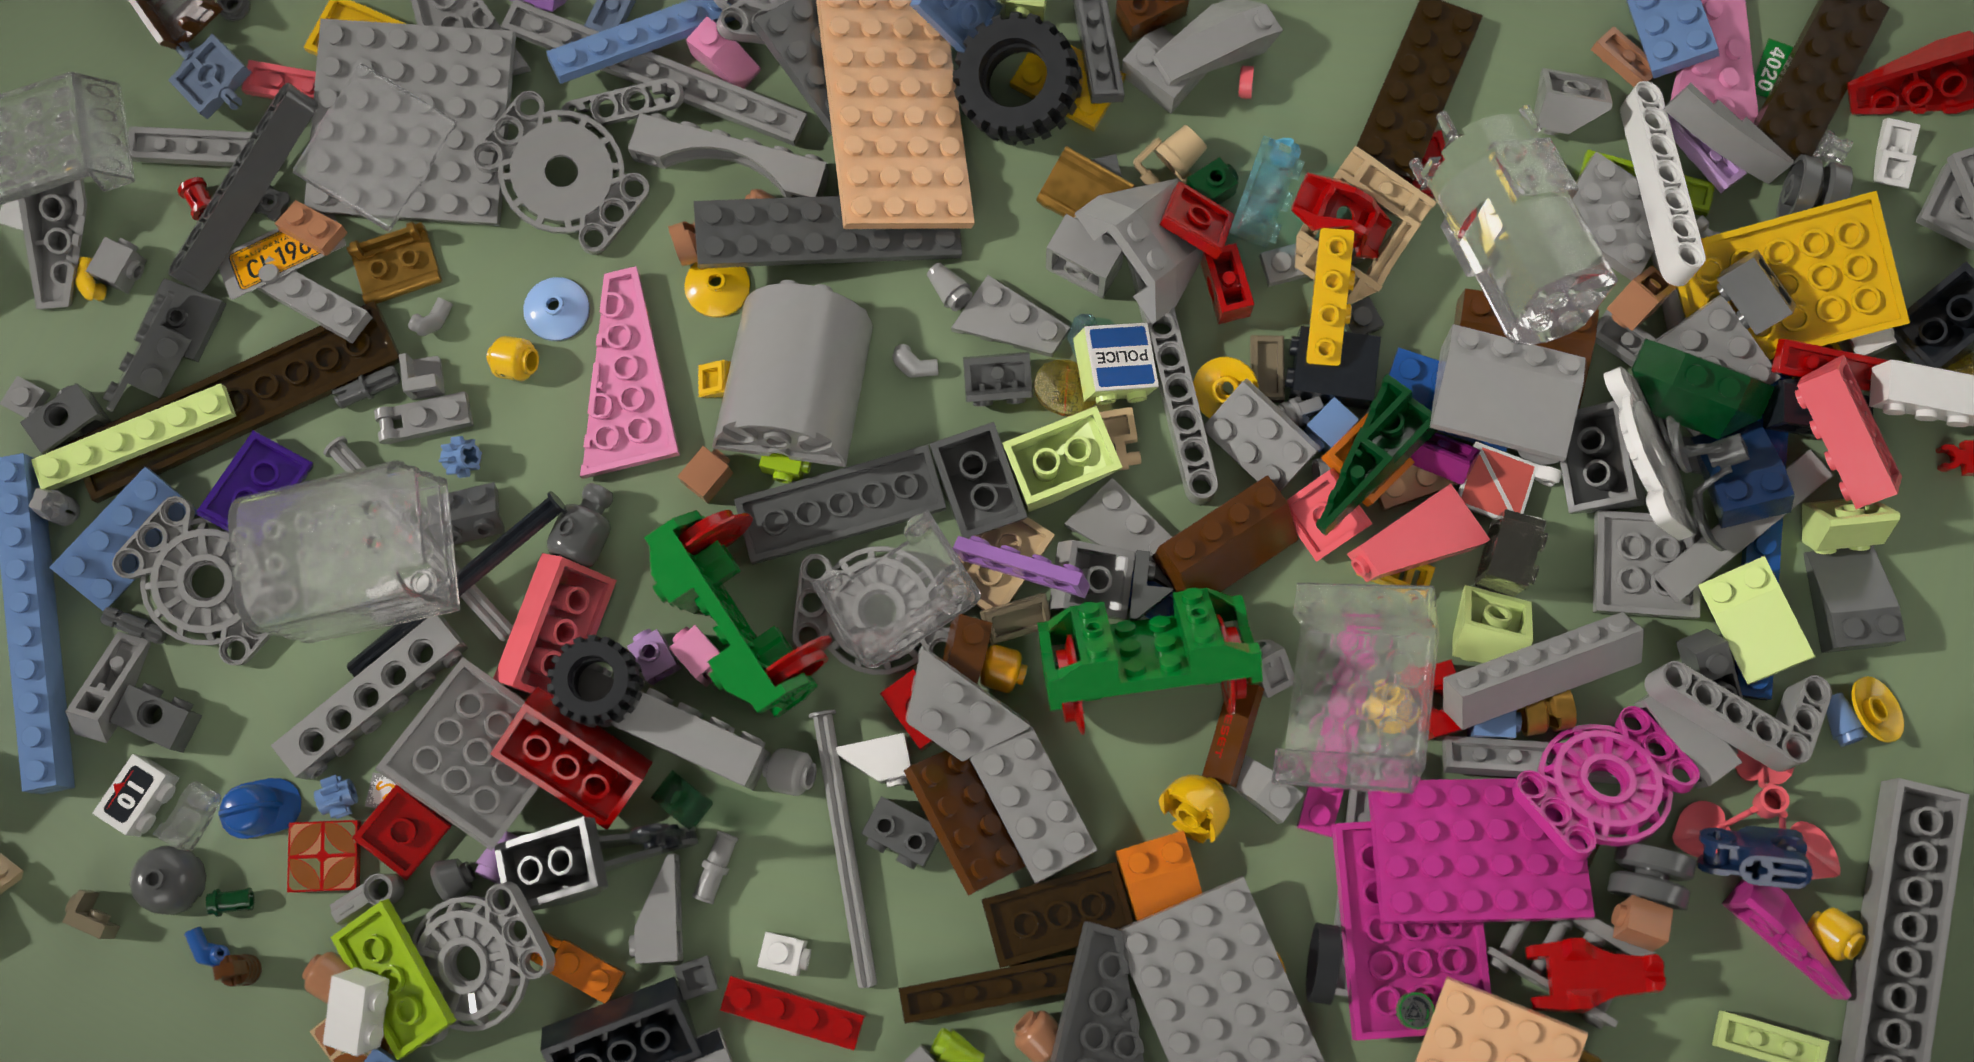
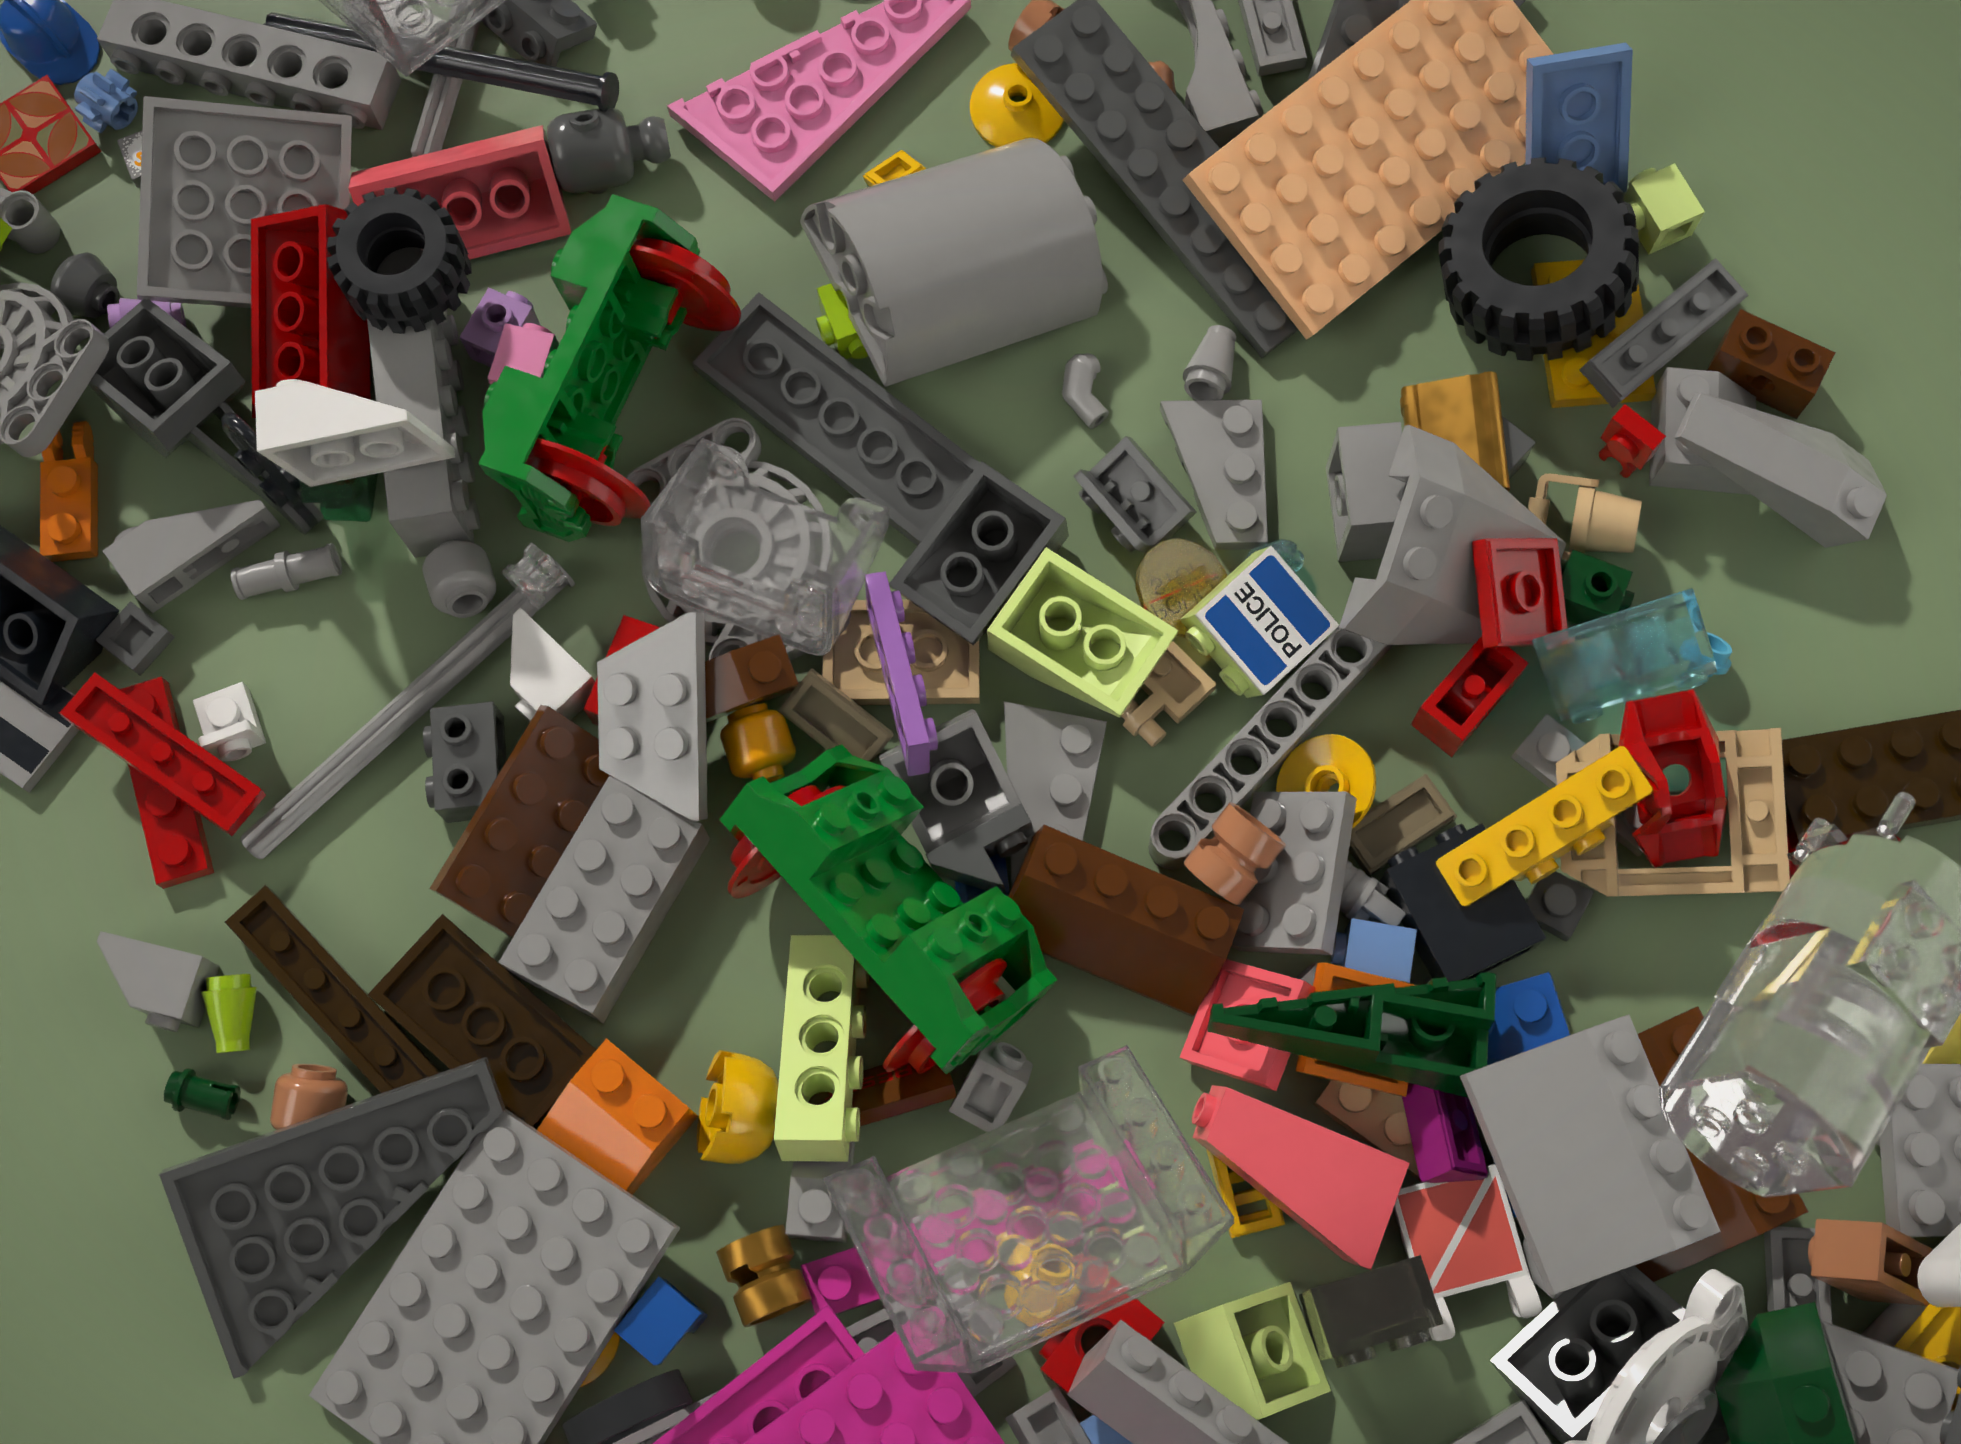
camera: 55 degrees right, 5 degrees down
red tile [352,785,453,881] -> none
nougat brick [677,446,733,504] -> none
coral tile [1239,66,1254,99] -> none
none -> red plate [60,672,266,837]
none -> white slope [255,379,455,487]
none -> clear wheel [501,543,568,609]
none -> blue panel [614,1276,708,1366]
none -> pearl gold wheel [716,1224,812,1327]
none -> yellowish green brick [774,935,870,1162]
none -> nougat wheel [1184,802,1286,905]
none -> red plate [1599,404,1666,478]

